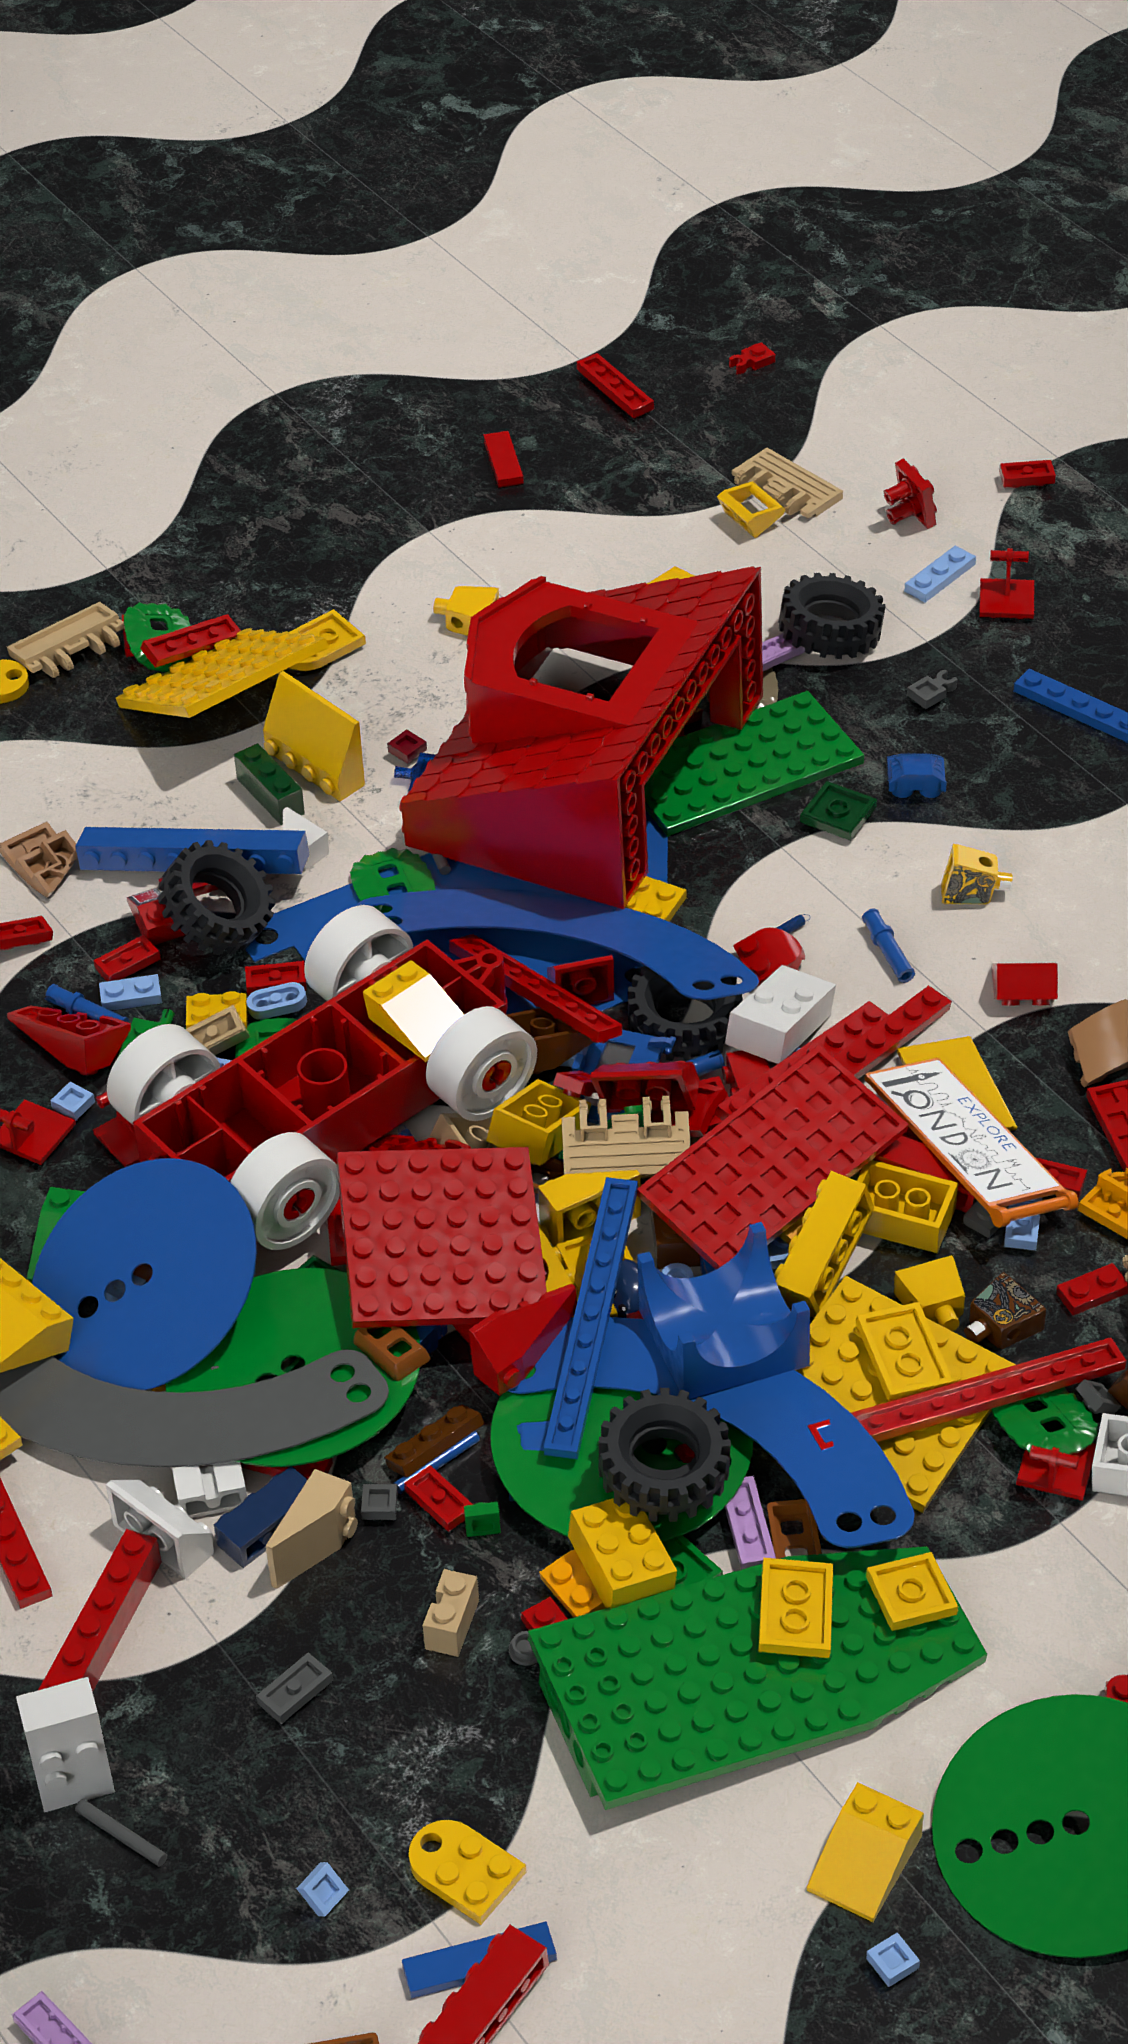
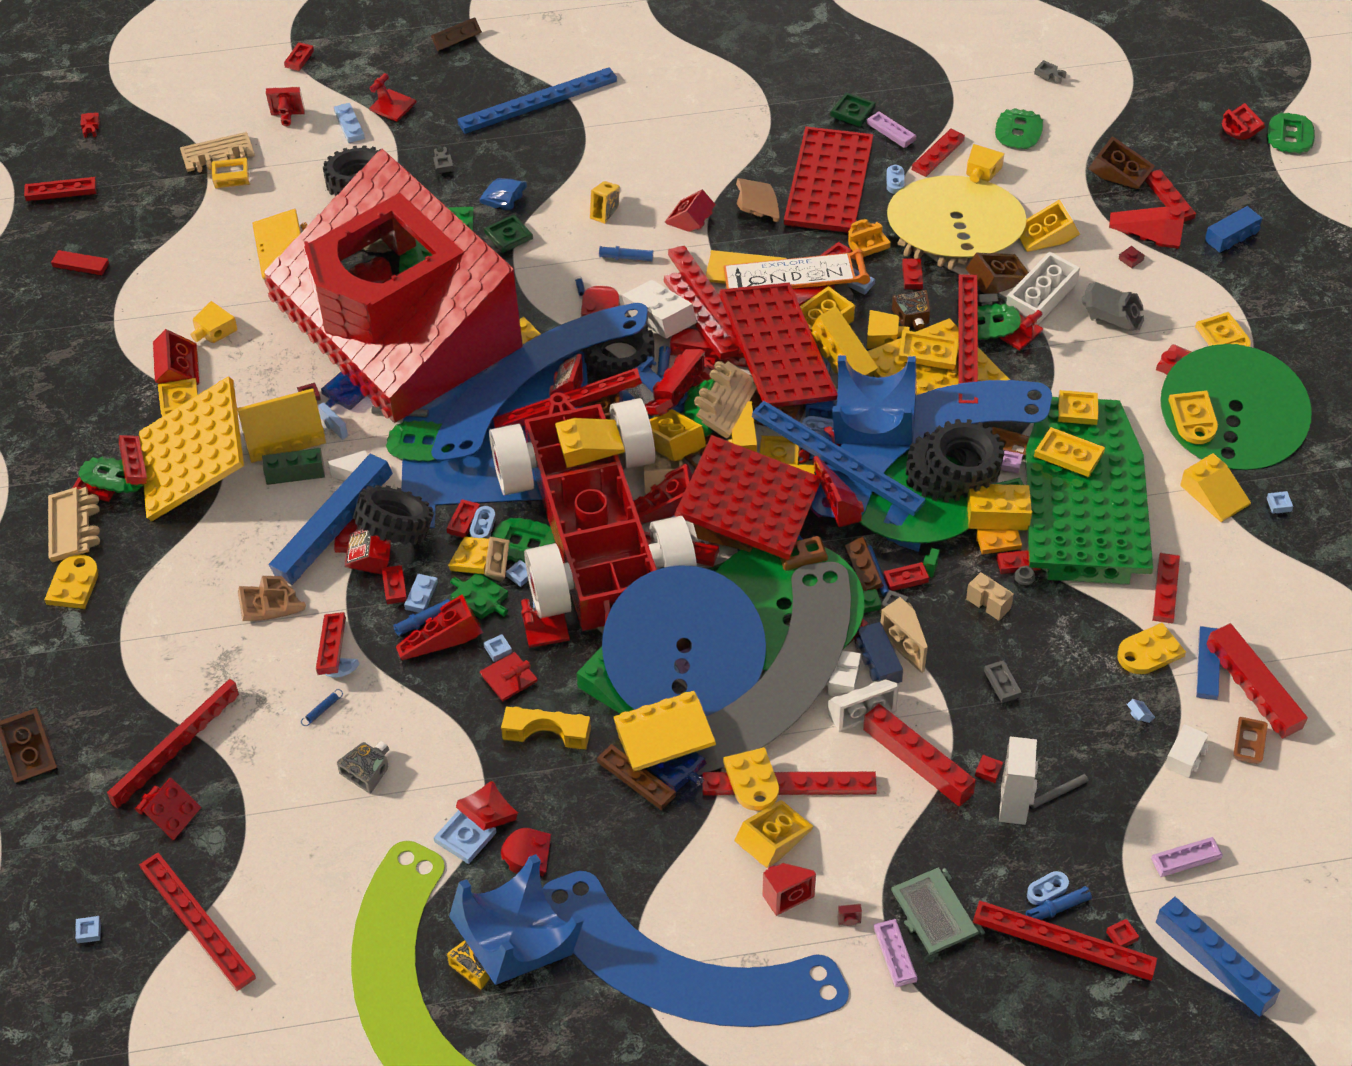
camera: 65 degrees left, 5 degrees up
none -> red slope [153,329,200,385]
none -> light blue plate [318,402,348,440]
none -> green plate [863,589,882,613]
none -> red plate [975,755,1003,783]
none -> red plate [1152,553,1180,624]
none -> white brick [1165,724,1209,778]
none -> yellow plate [1168,391,1218,444]

